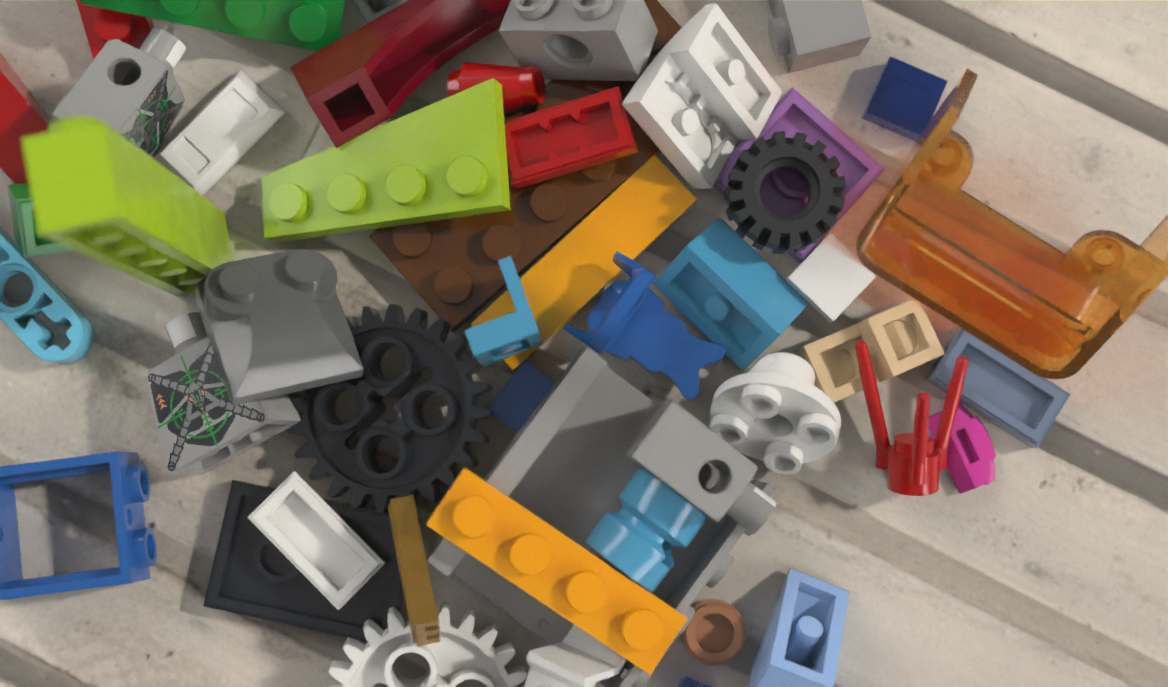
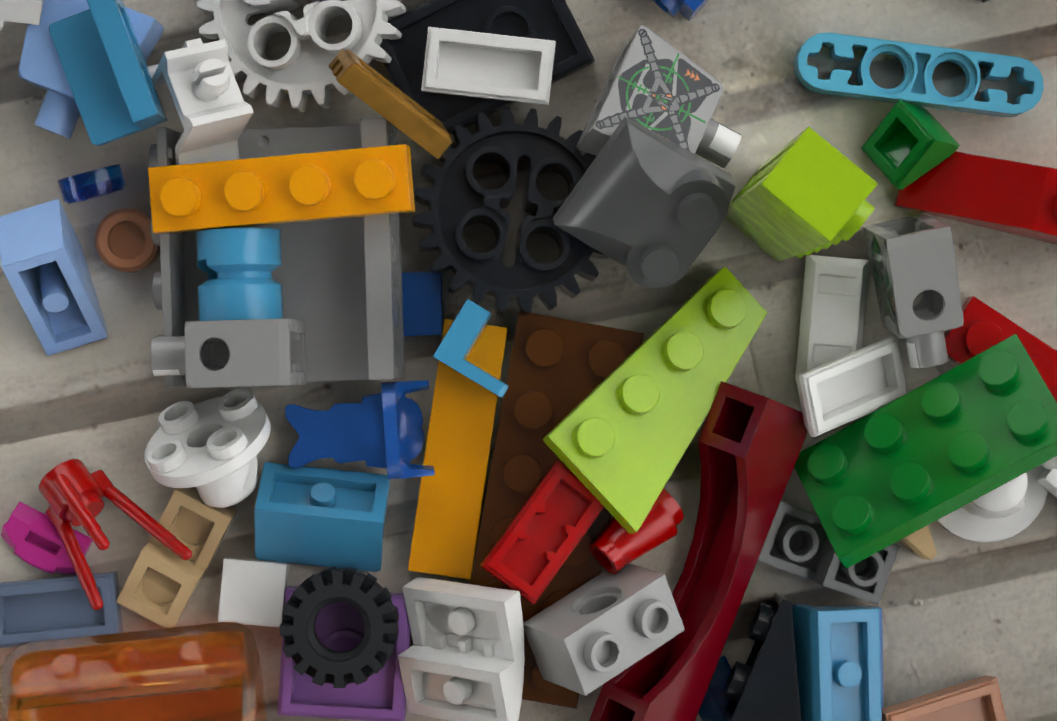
camera: 145 degrees right, 5 degrees up
none -> white tile [796,336,907,437]

